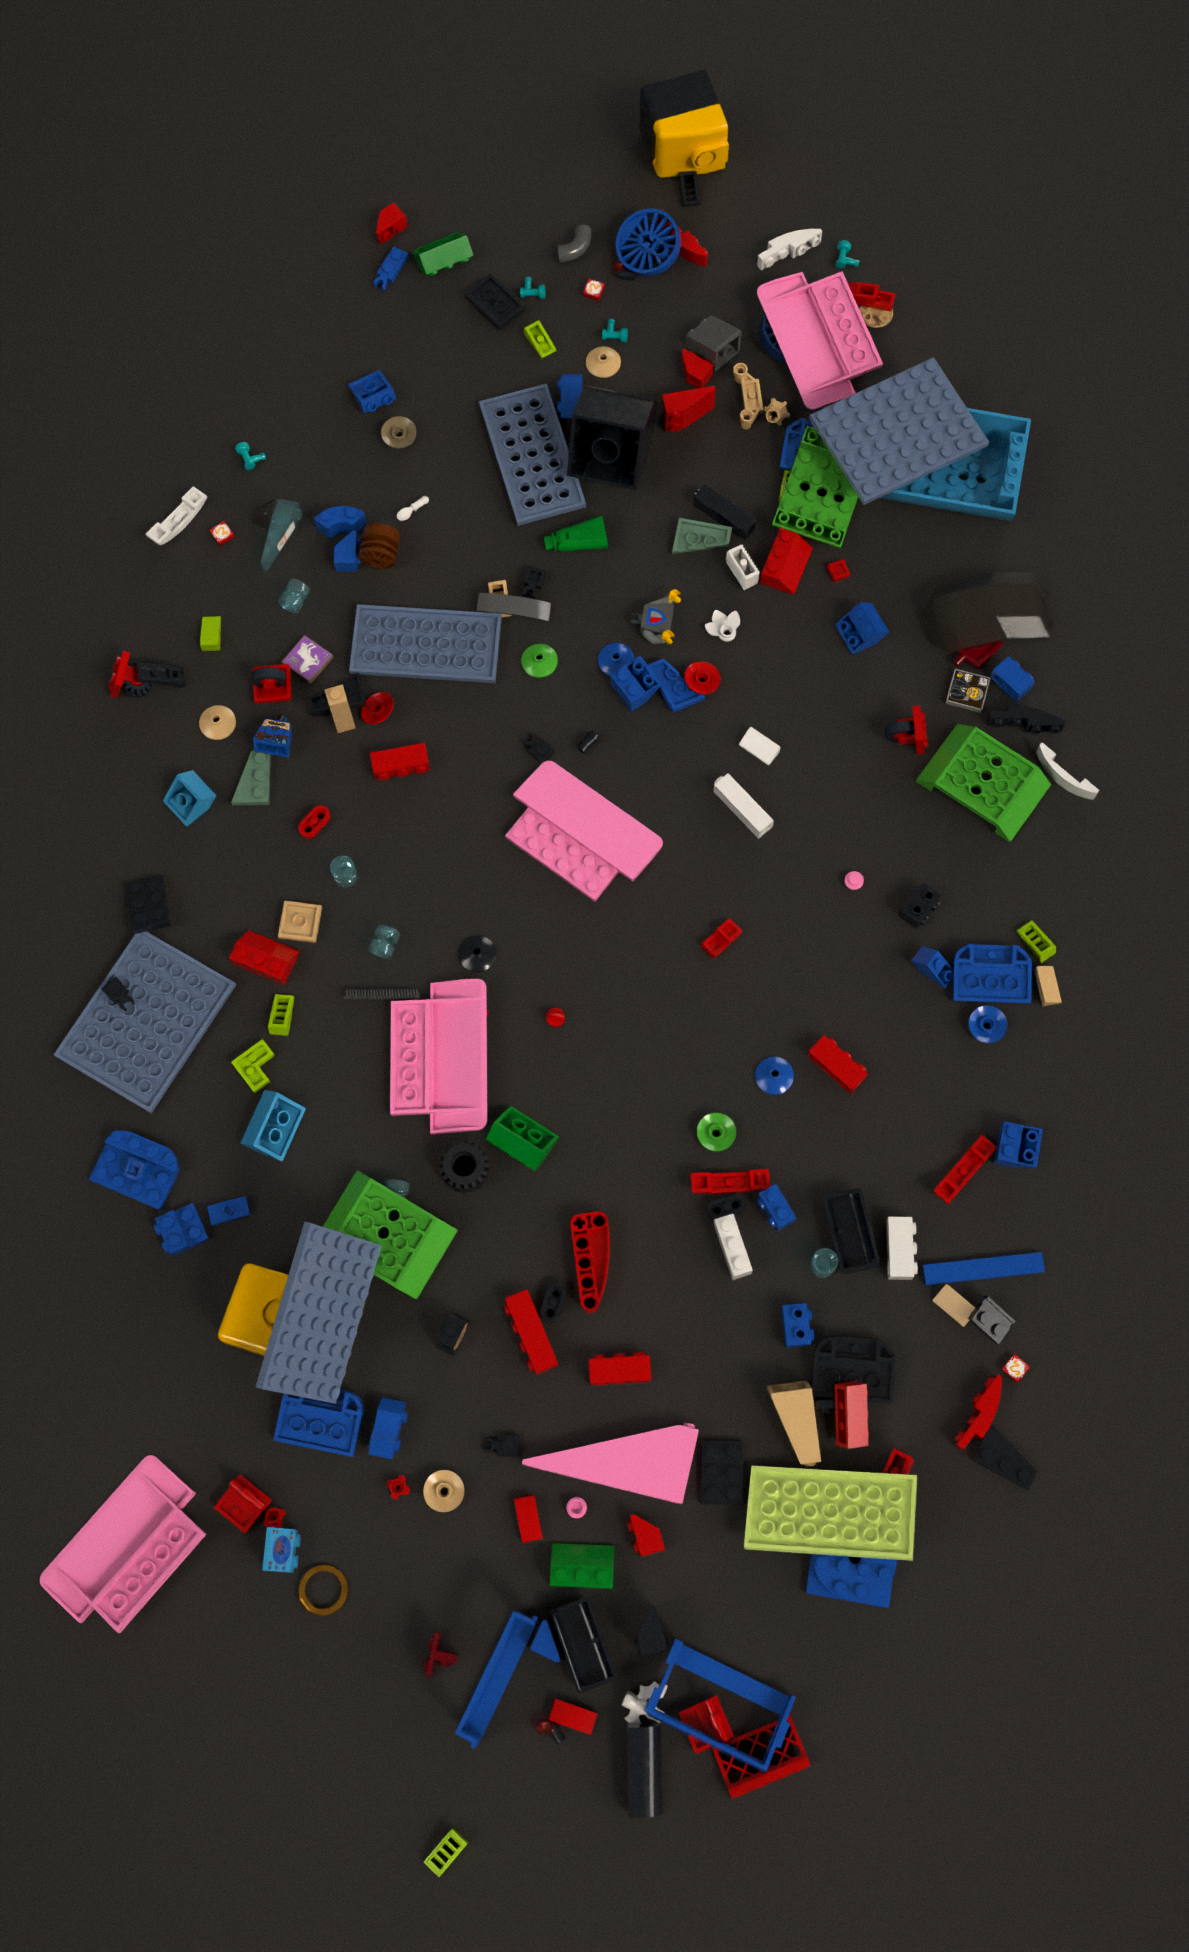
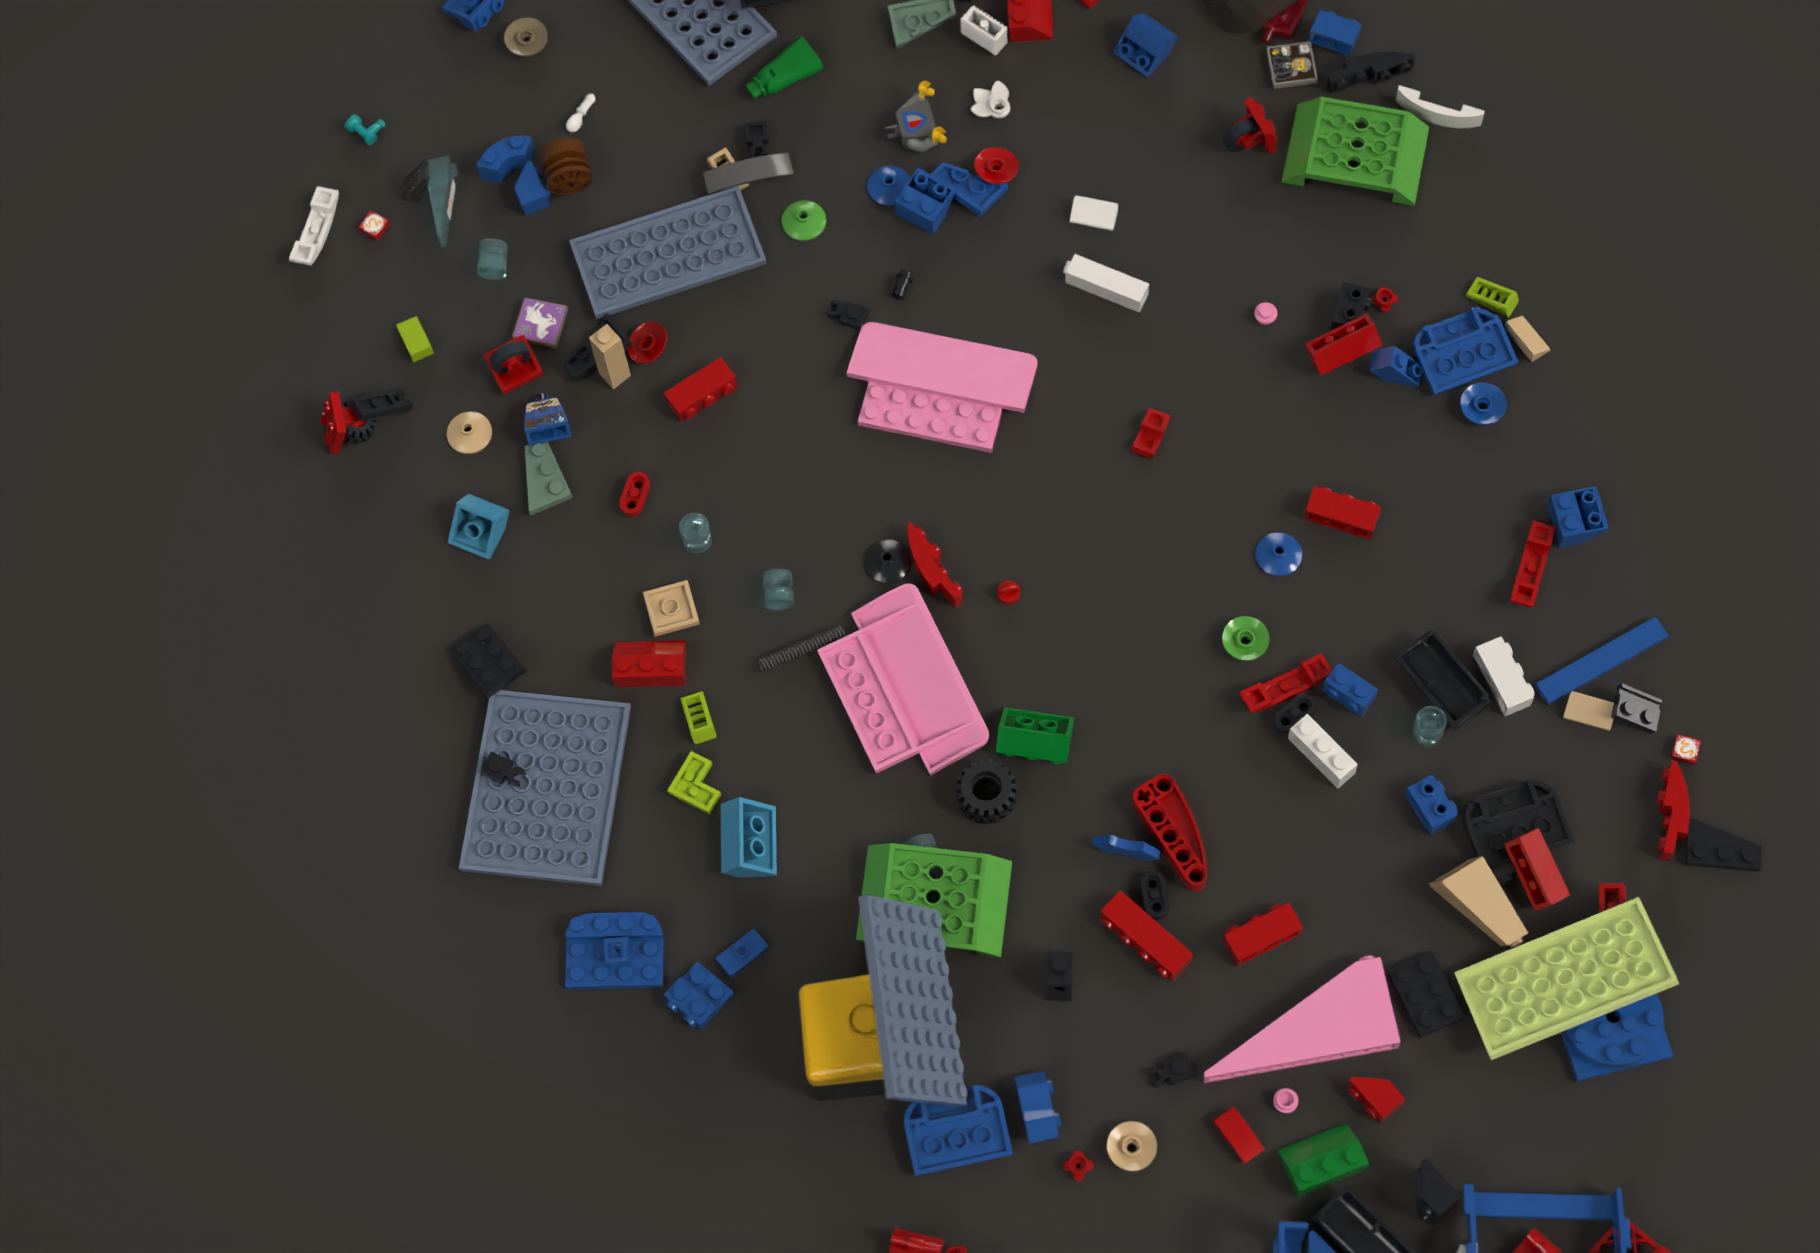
camera: 20 degrees left, 5 degrees down
none -> red slope [907,522,963,608]
none -> blue tile [1092,835,1160,861]
none -> red brick [1305,313,1382,376]
none -> red plate [1371,287,1398,312]

